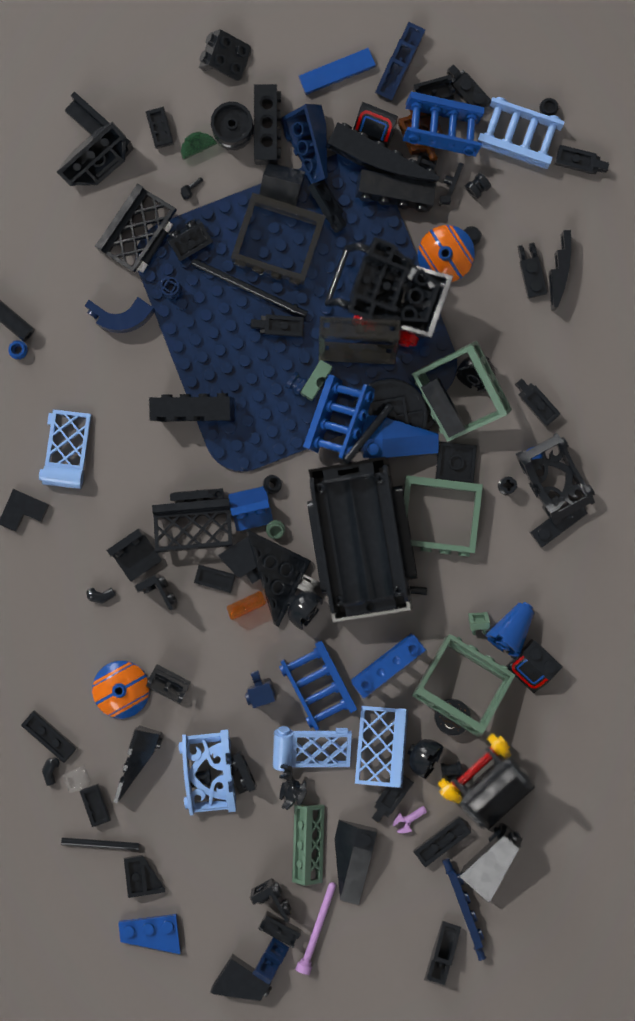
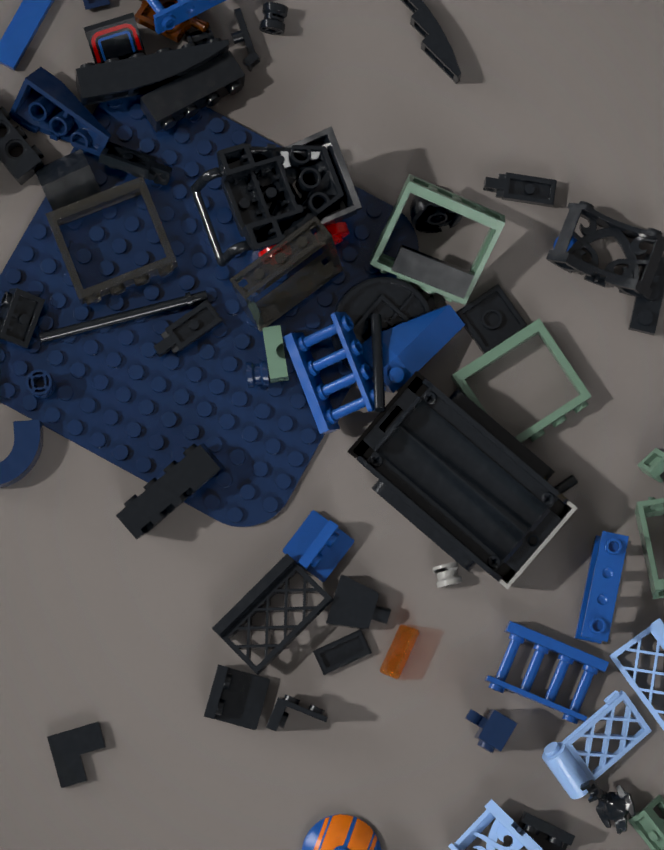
camera: 45 degrees left, 5 degrees down
light blue piece [39,409,91,489] -> none
black arm [86,588,116,604] -> none
black hinge [146,664,191,704] -> none
black hinge [170,488,224,503] -> none
black tile [246,529,311,627] -> none
black plate [263,475,282,494] -> none
sand green plate [266,520,285,539] -> none
black cylinder [287,591,324,630] -> none
orange dish [418,225,475,282] -> none
black plate [464,226,481,245] -> none
black bush [498,477,517,495] -> none
black hinge [518,243,547,299] -> none

